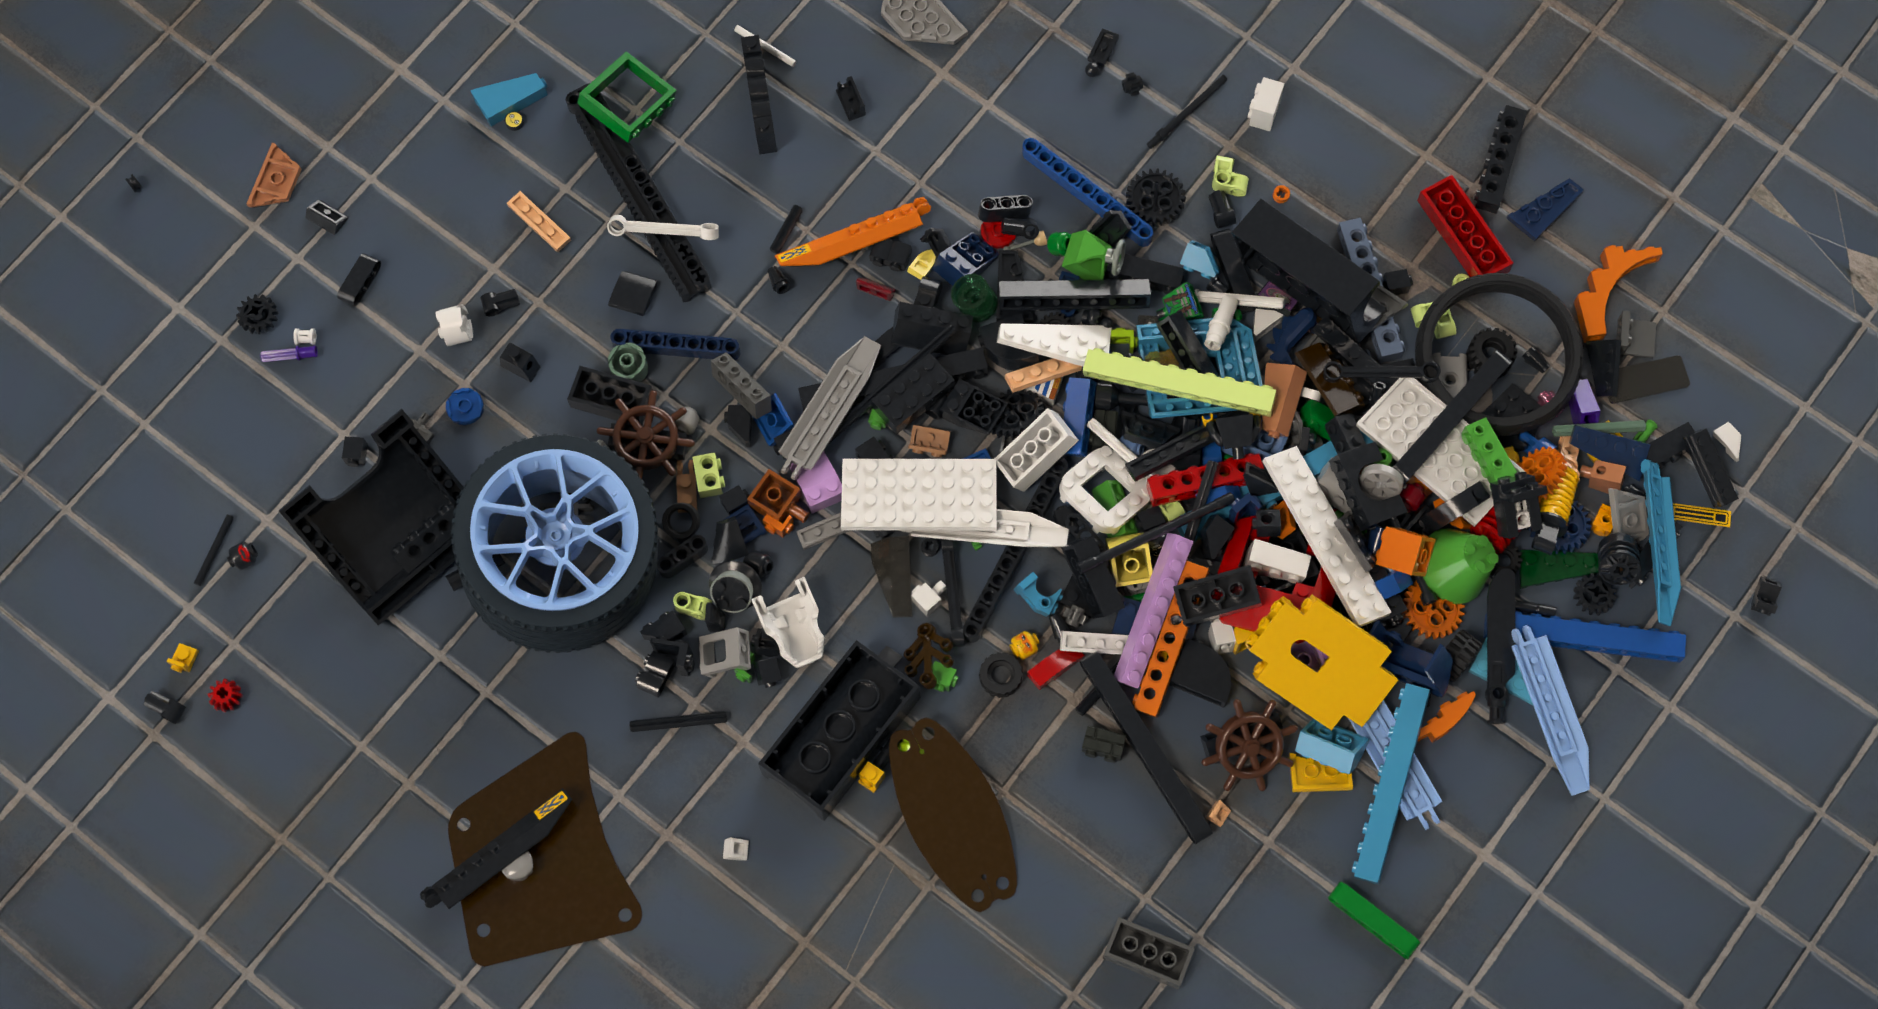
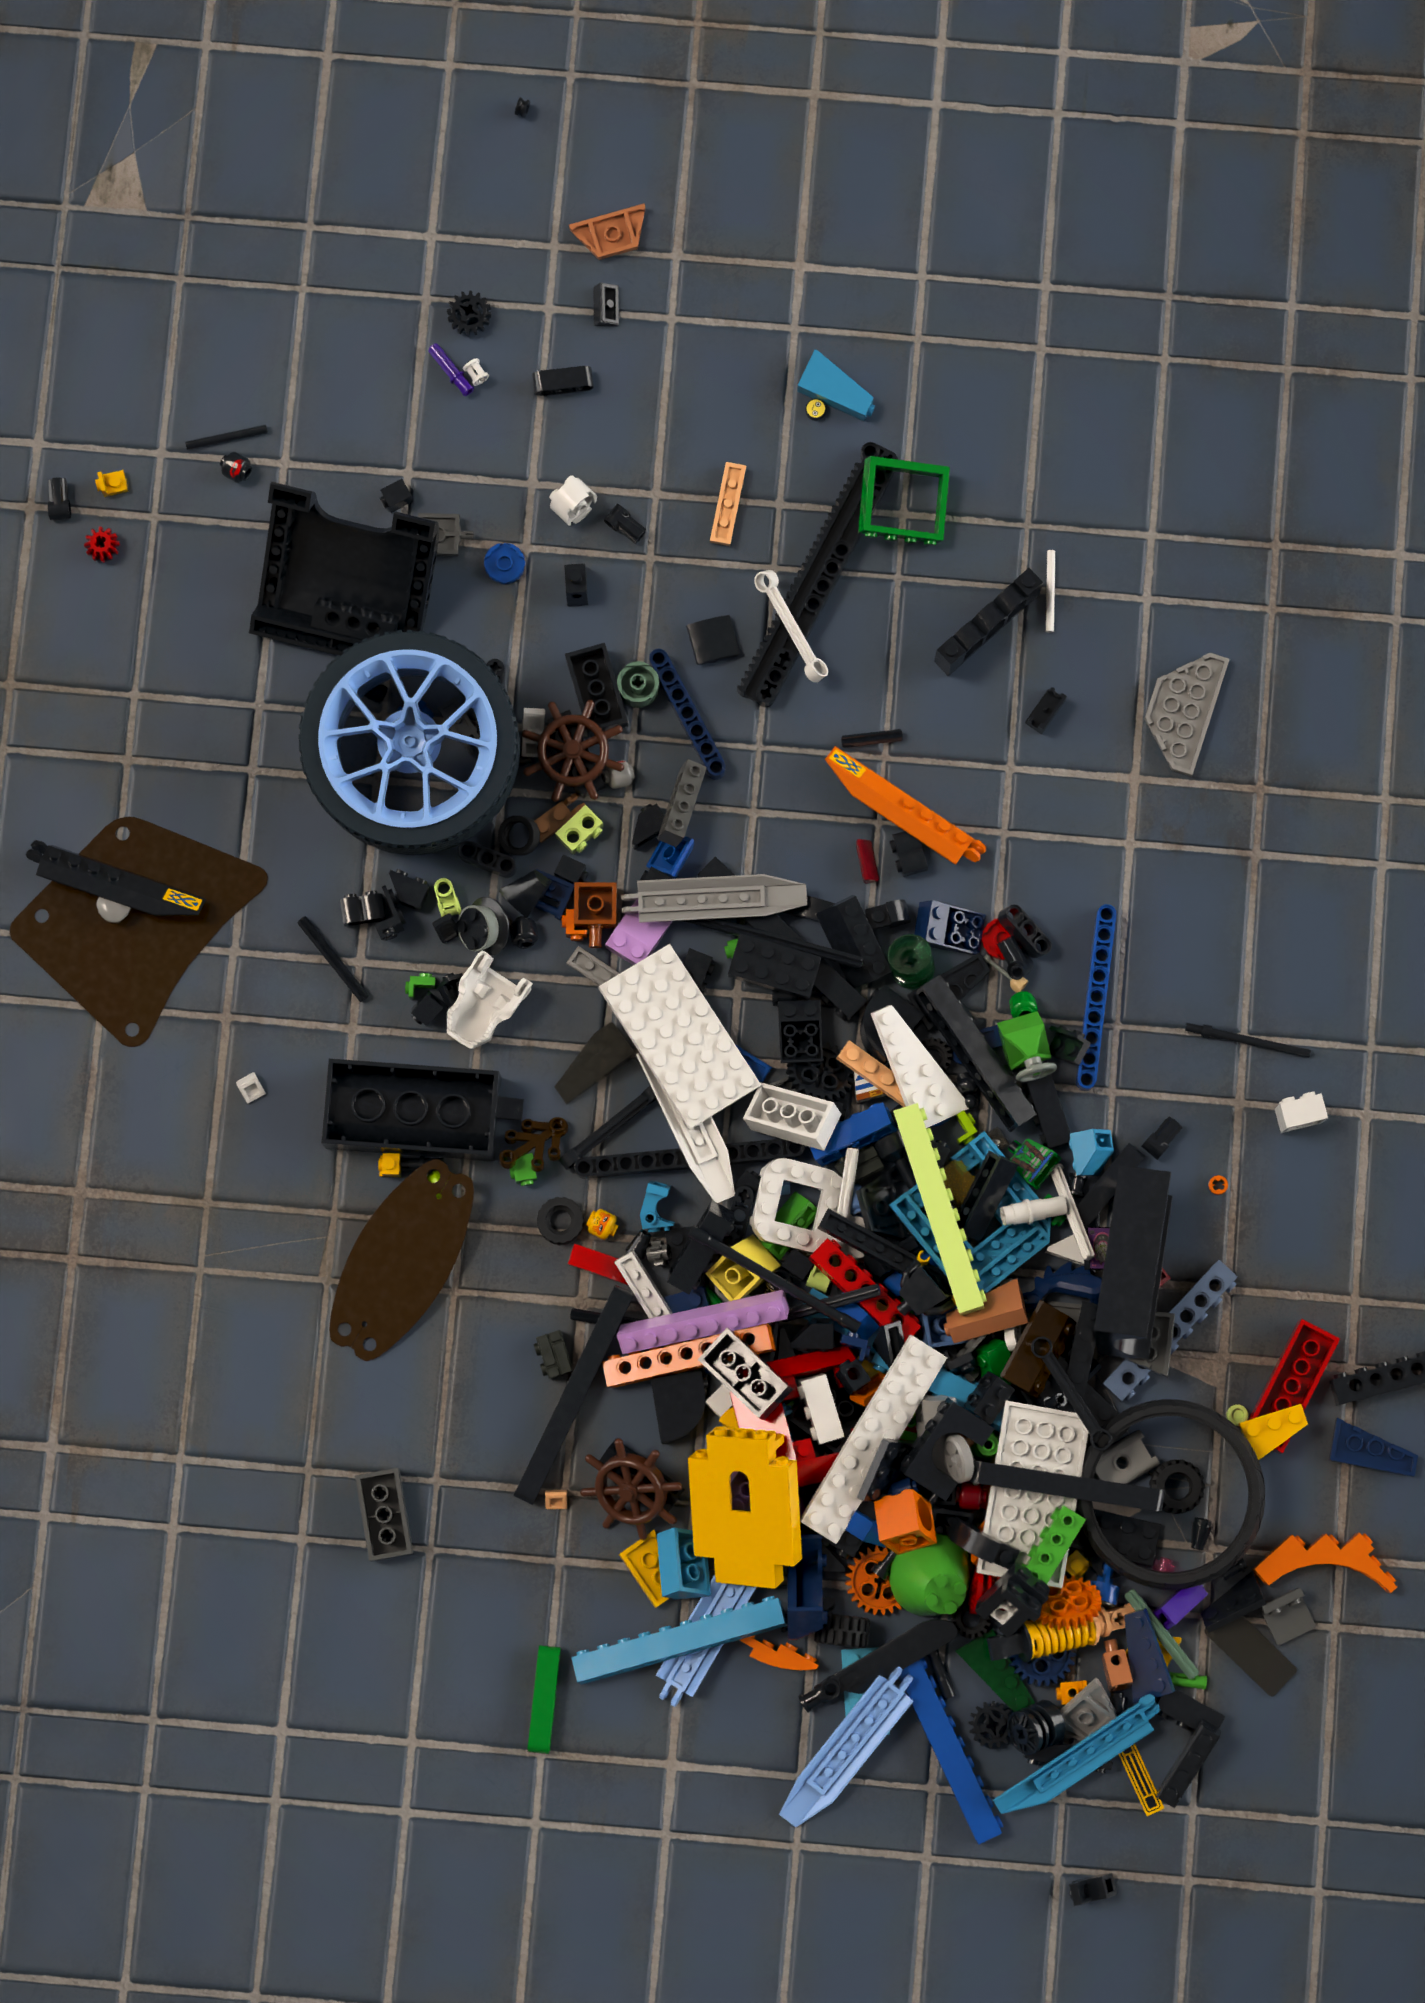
camera: 55 degrees right, 10 degrees up
light grey window [699,627,751,678] -> none
black cone [767,266,790,294] -> none
light yellow plate [907,249,936,280] -> none
medium nougat bracket [908,424,951,457] -> none
white brick [911,580,946,617] -> none
black bracket [920,228,952,258] -> none
black bush [921,538,939,557] -> none
black plate [1085,28,1119,77] -> none
black gear [1122,72,1143,96] -> none
black gear [1126,168,1186,226] -> none
yellowish green piece [1212,155,1249,197] -> none
black brick [1383,269,1413,295] -> none
yellowish green piece [1411,302,1456,339] -> none
white slope [1713,422,1741,462] -> none
none -> yellow wing [1239,1404,1308,1460]

